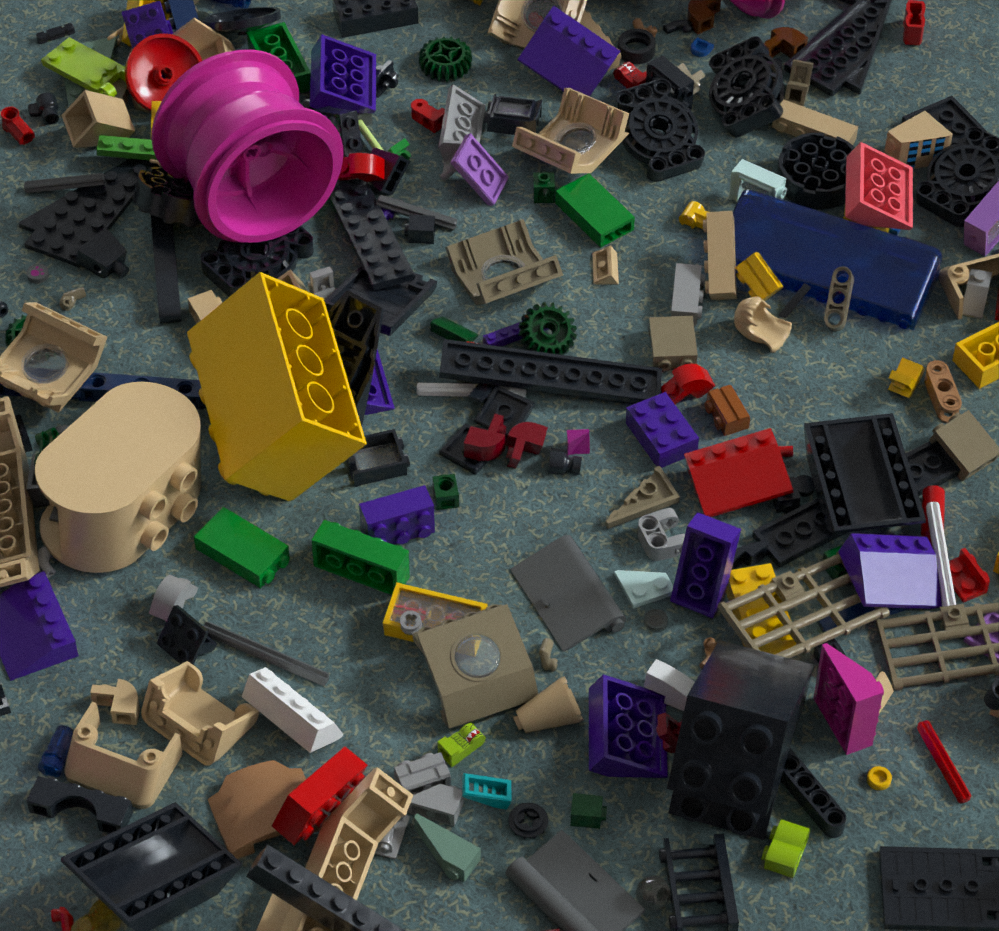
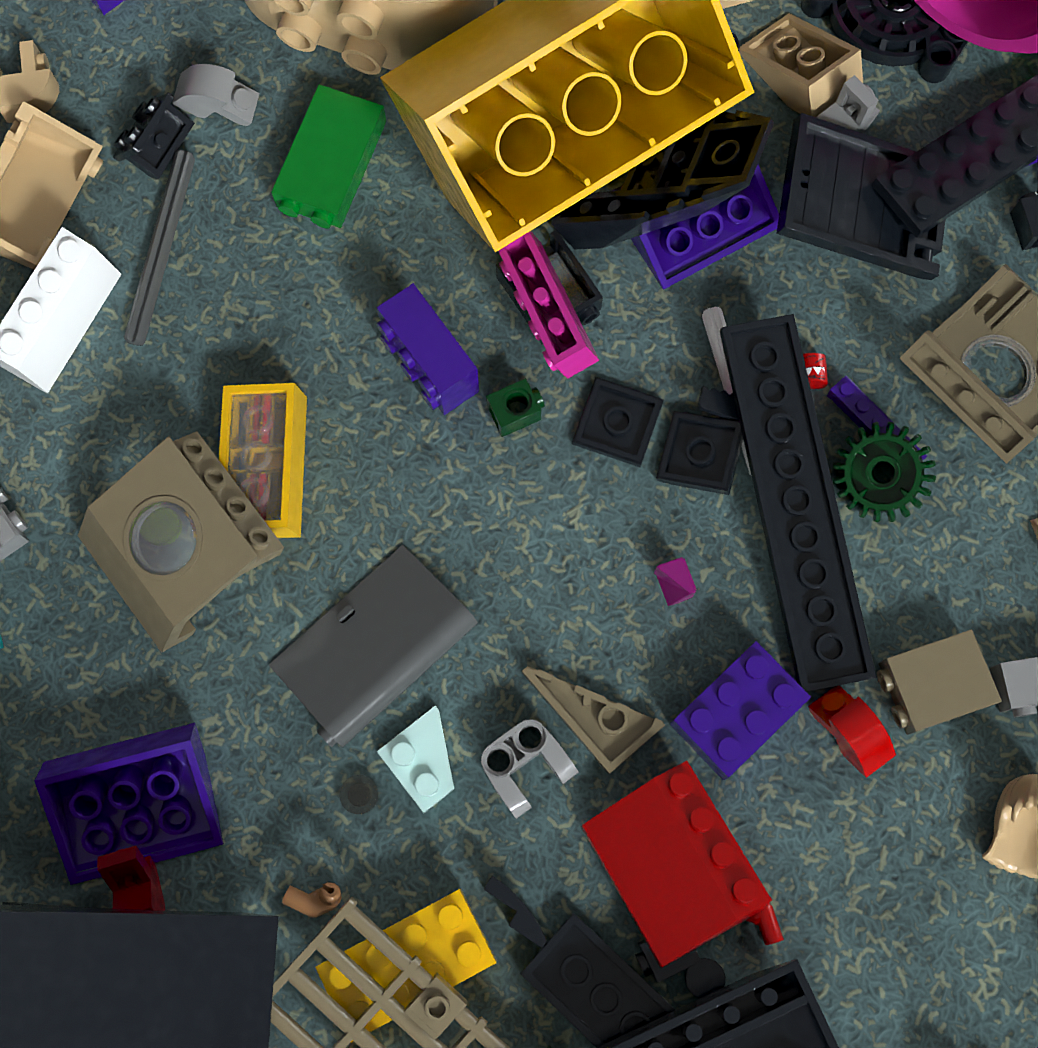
camera: 75 degrees right, 25 degrees up
green brick [312,520,410,595] -> none
light grey bush [400,611,422,635] -> none
dark green slope [430,316,479,342] -> none
lime leg [438,723,486,767] -> none
dark red brick [464,414,506,461] -> none
dark red brick [505,422,548,468] -> none
tan cone [513,676,584,733] -> none
dark tan arm [539,638,558,671] -> none
black piece [548,447,582,475] -> none
white slope [644,659,695,711] -> none
dark purple brick [670,512,741,618] -> none
dark orange brick [704,385,750,436] -> none
none -> dark pink brick [498,231,600,379]

